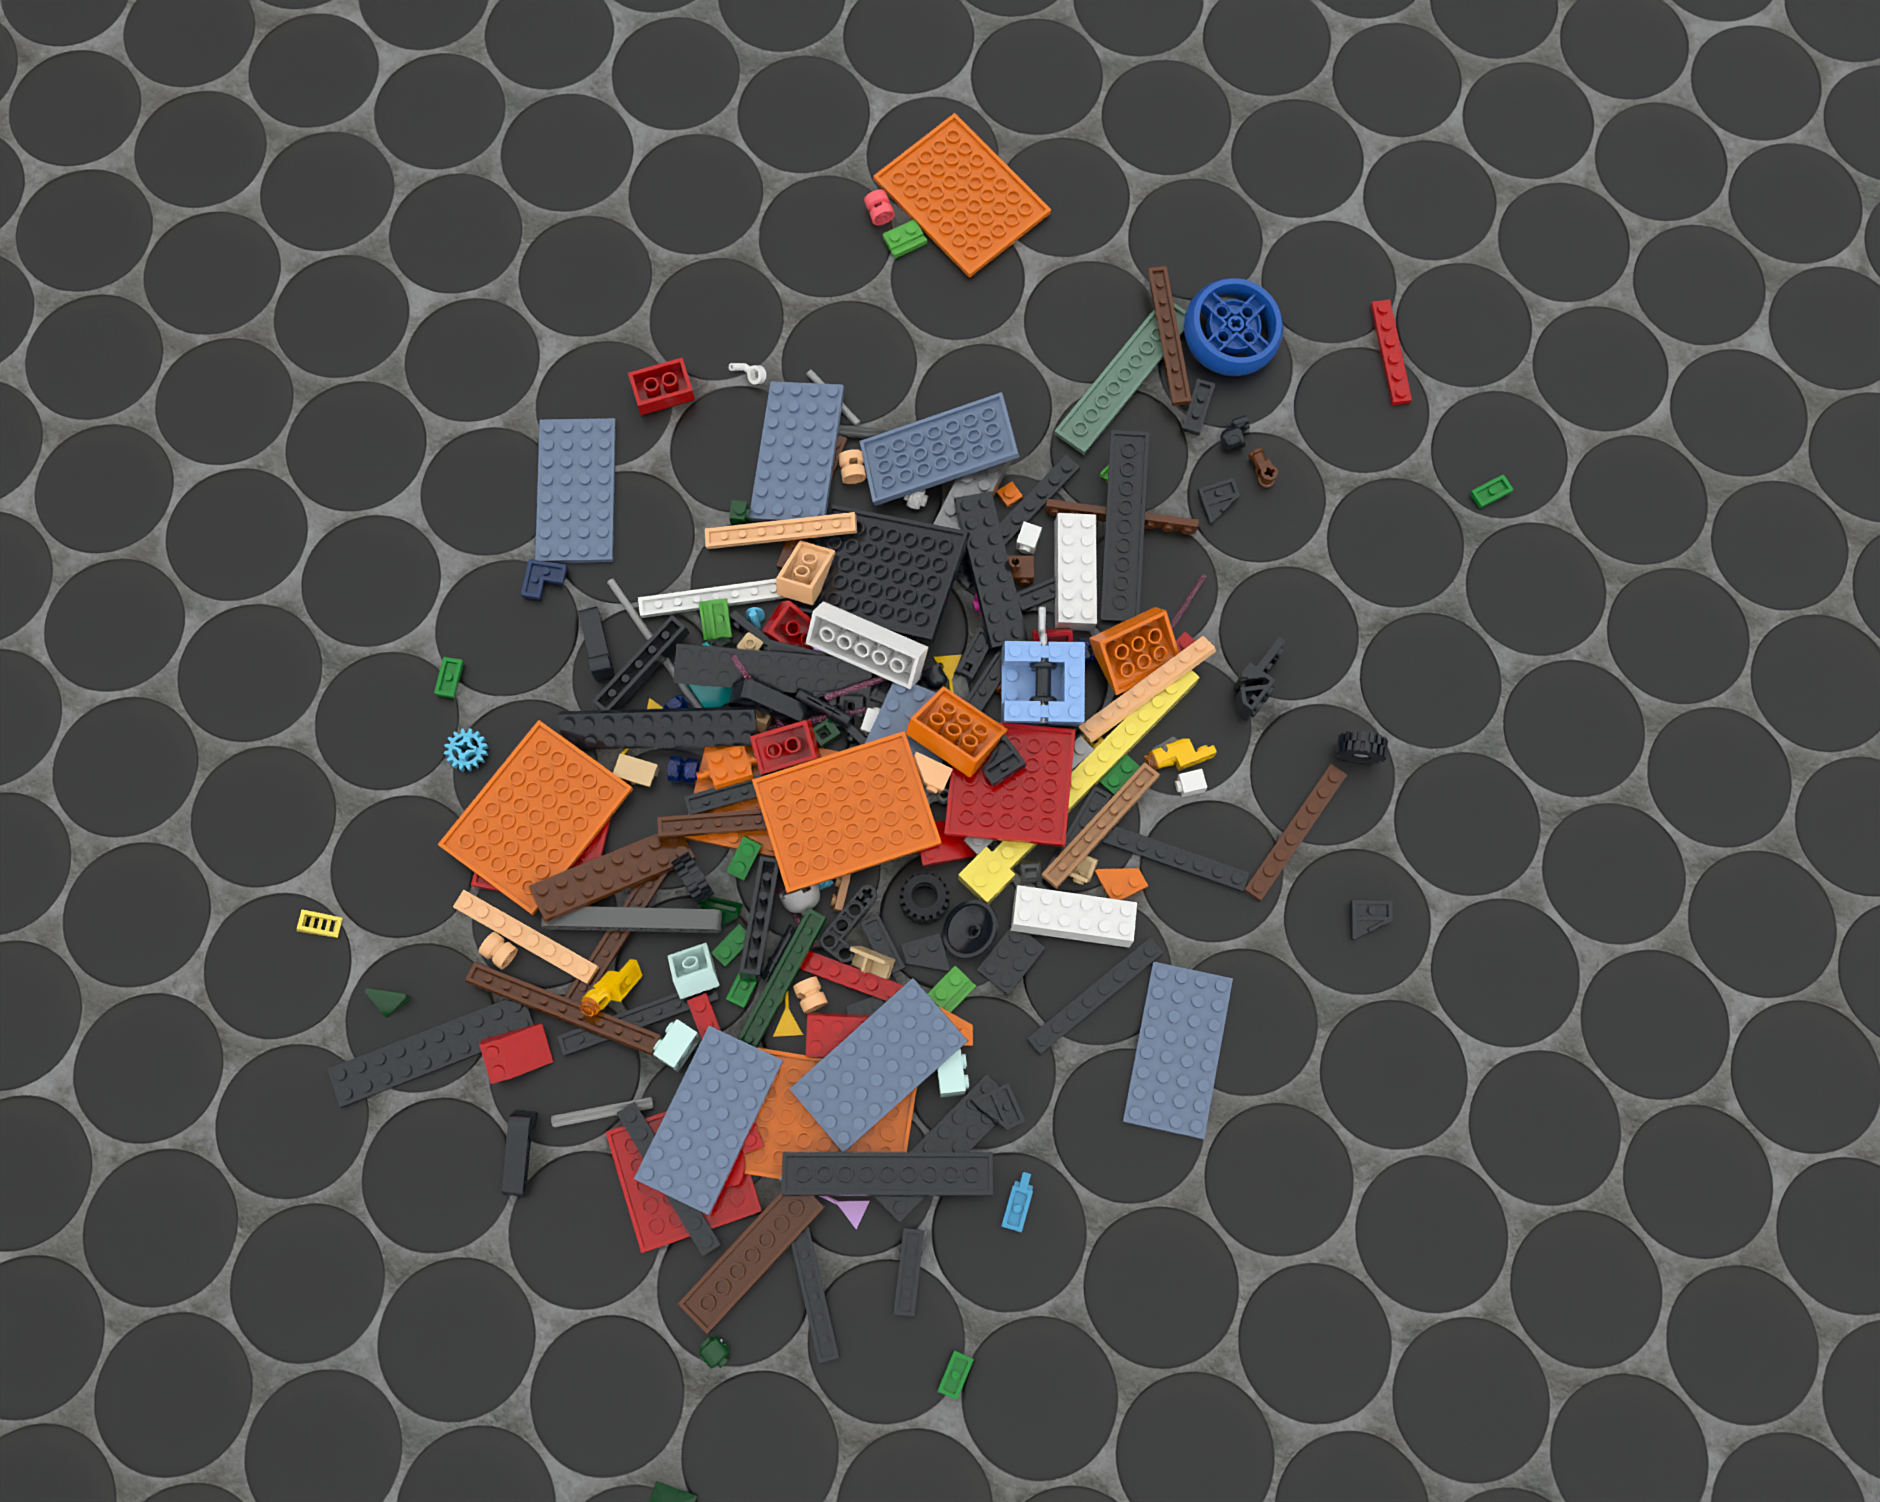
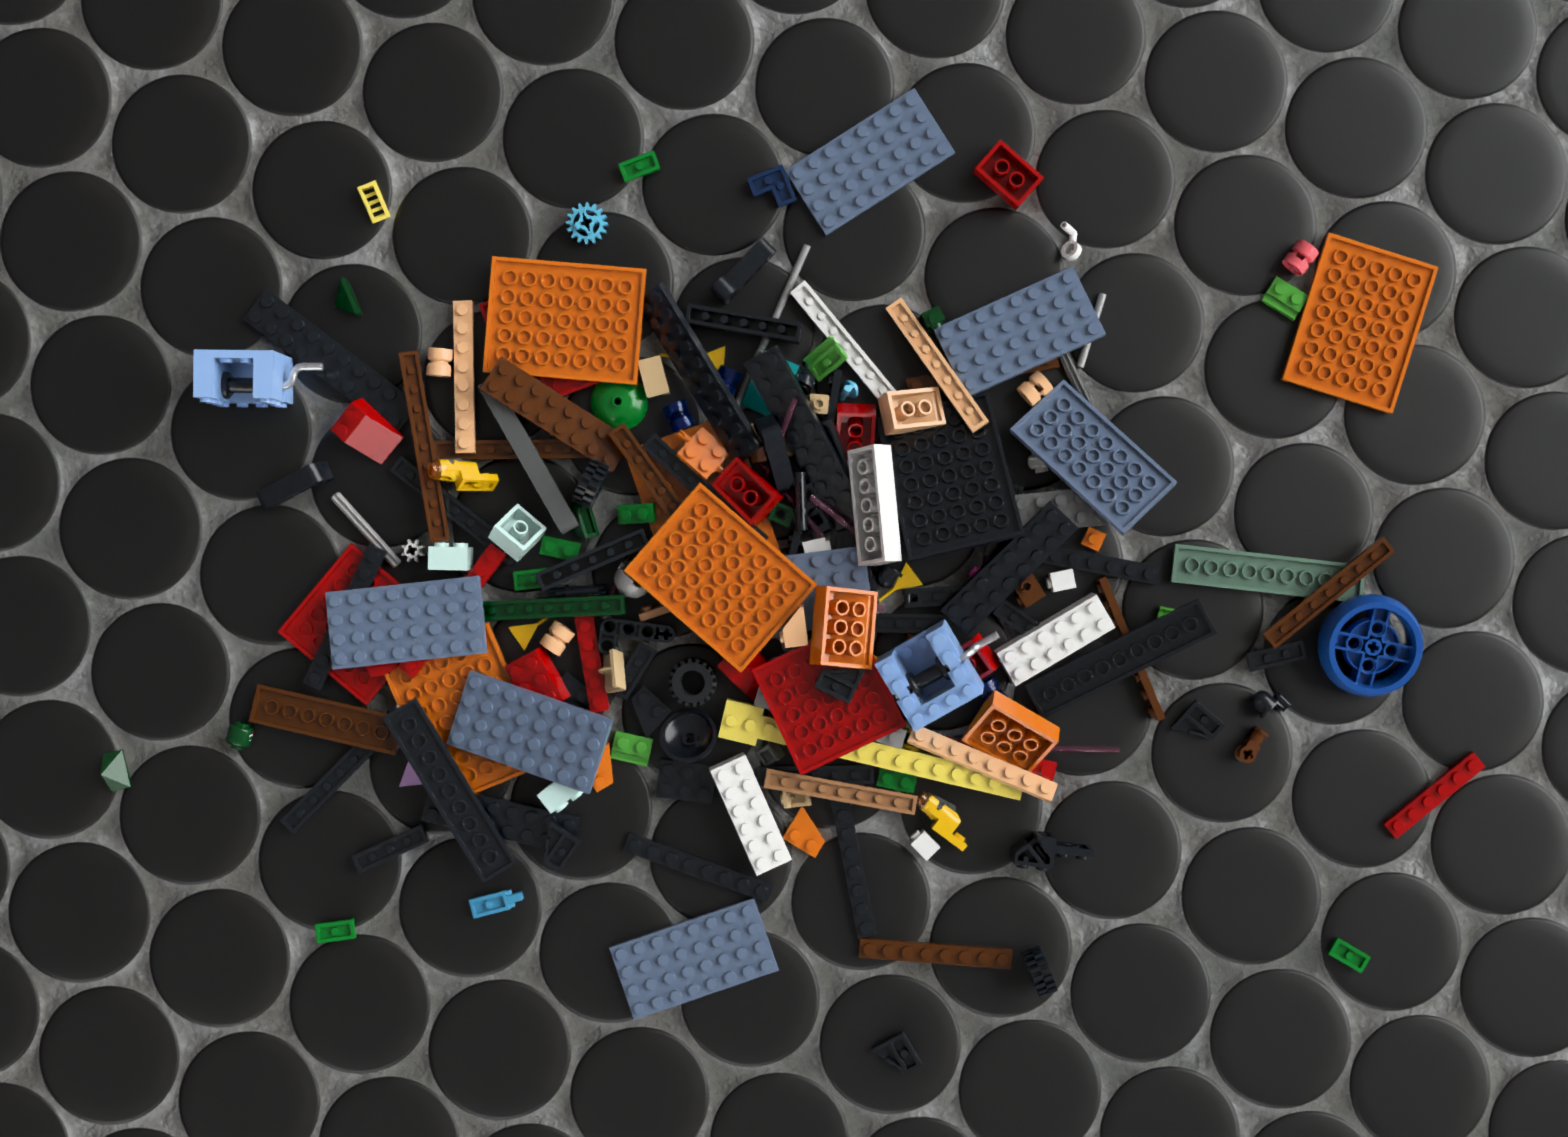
camera: 60 degrees right, 15 degrees up
none -> light blue piece [193,349,323,408]
none -> white gear [401,539,425,562]
none -> green dish [590,381,648,430]

